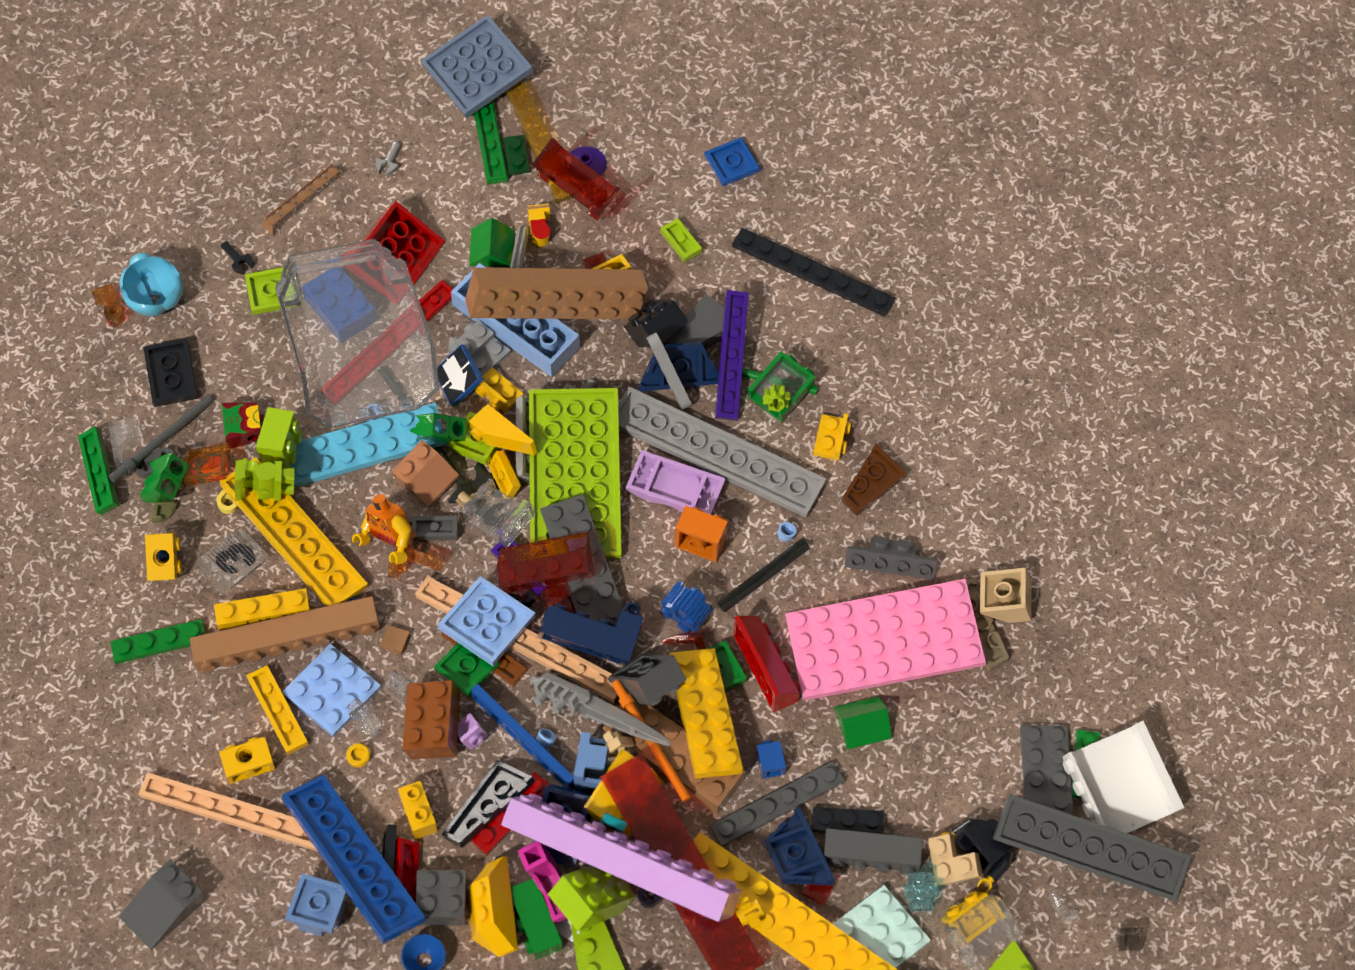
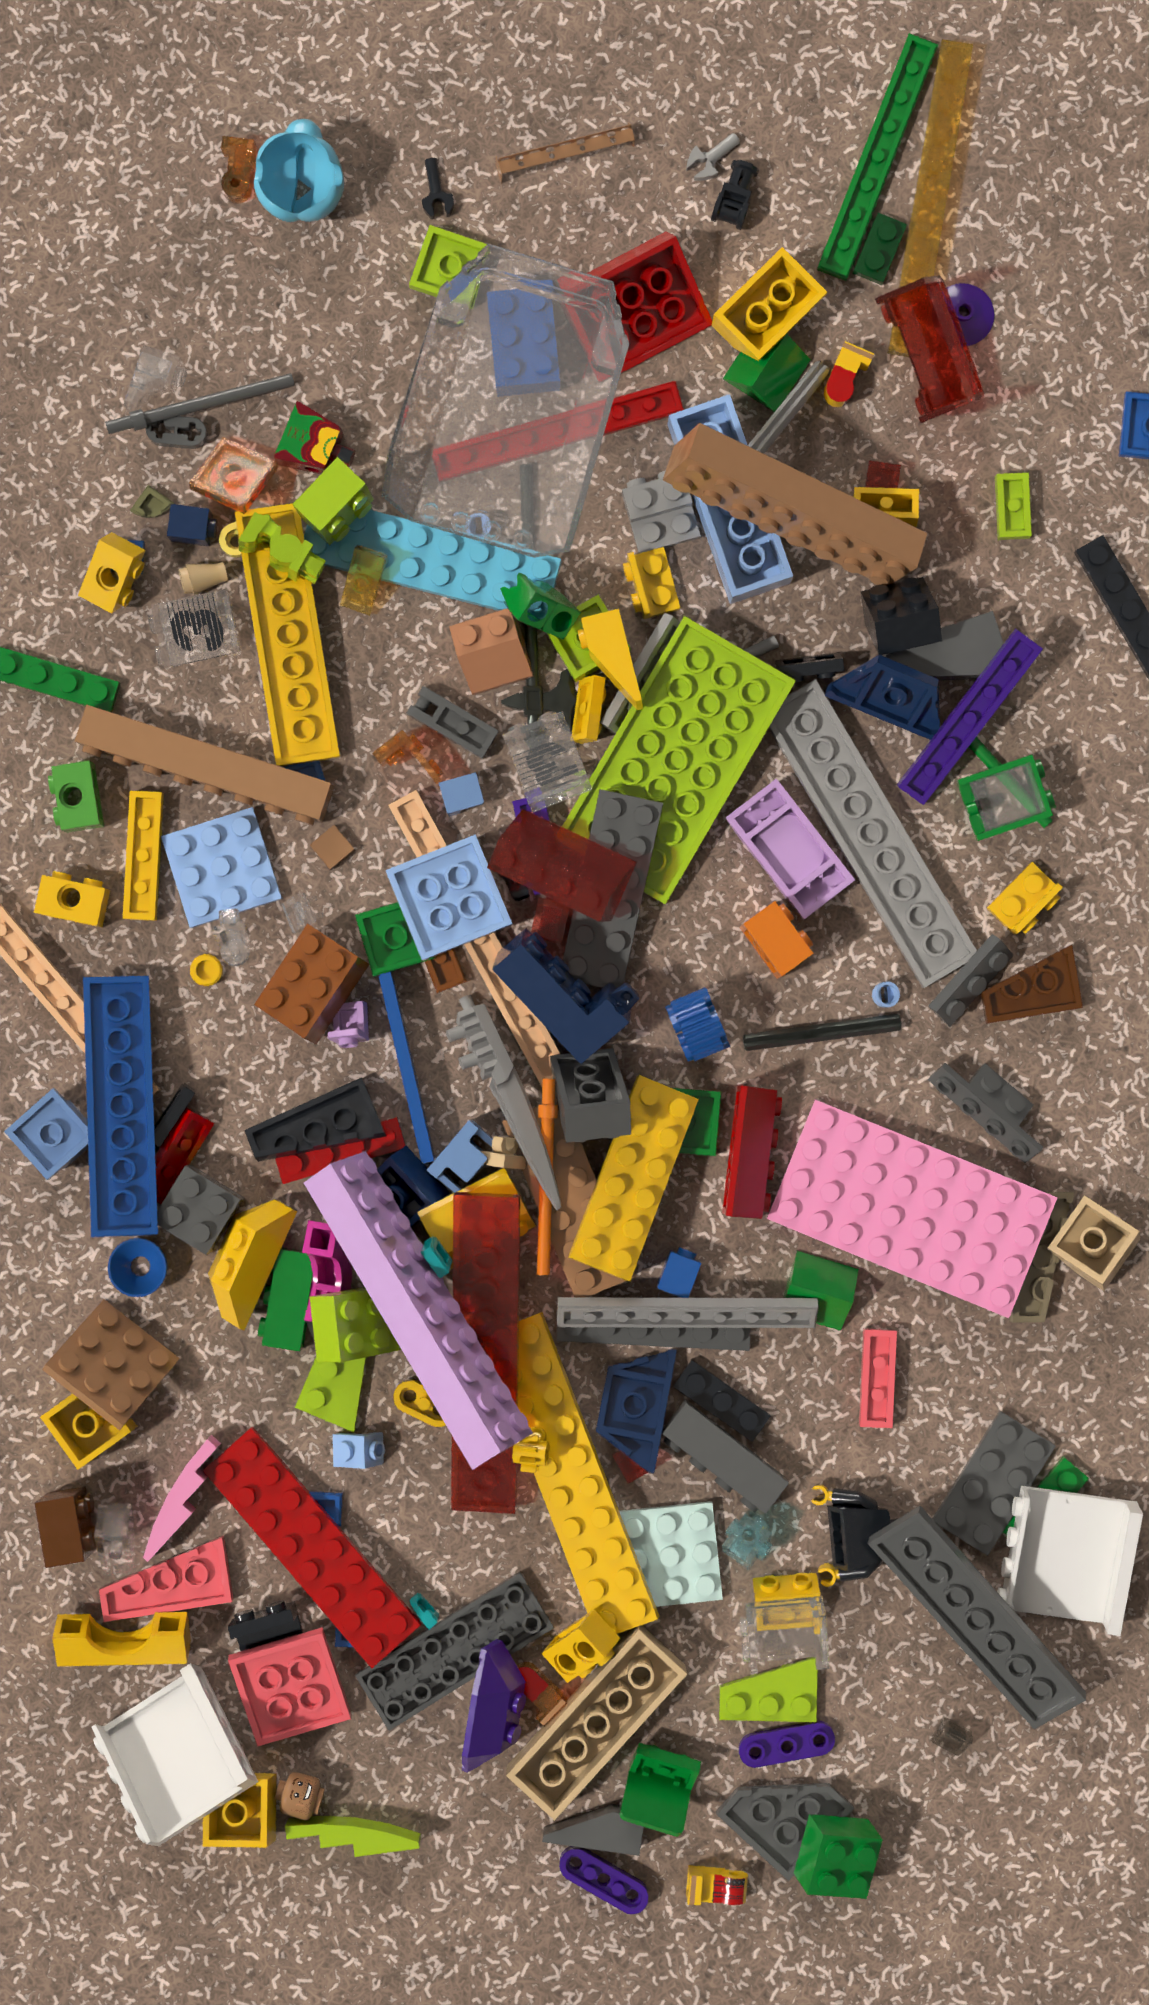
camera: 35 degrees right, 25 degrees up
green plate [78,426,119,515] -> none
green piece [140,453,189,503] -> none
black plate [143,338,198,407] -> none
yellow brick [214,588,310,631] -> none
torso [352,494,415,565] -> none
yellow brick [398,781,437,840] -> none
sand blue plate [421,15,534,118] -> none
tile [433,344,484,406] -> none
tan hand [456,489,487,508] -> none
light blue hinge [536,728,556,749] -> none
light grey beam [646,332,692,410] -> none
clear red bar [663,632,707,650] -> none
lime gear [763,384,790,412] -> none
tan plate [928,834,983,887] -> none
clear arm [1048,891,1078,924] -> none
none -> bright green brick [48,760,104,833]
none -> dark blue brick [167,504,218,546]
none -> tan cone [178,562,228,596]
none -> clear yellow plate [340,544,388,616]
none -> yellow plate [393,1379,446,1427]
none -> medium blue panel [439,772,484,817]
none -> light grey tile [557,1297,818,1328]
none -> black connector [711,160,759,230]
none -> yellow slope [712,247,828,361]
none -> black plate [775,652,844,682]
none -> coral plate [859,1328,897,1428]
none -> dark grey plate [928,934,1013,1027]

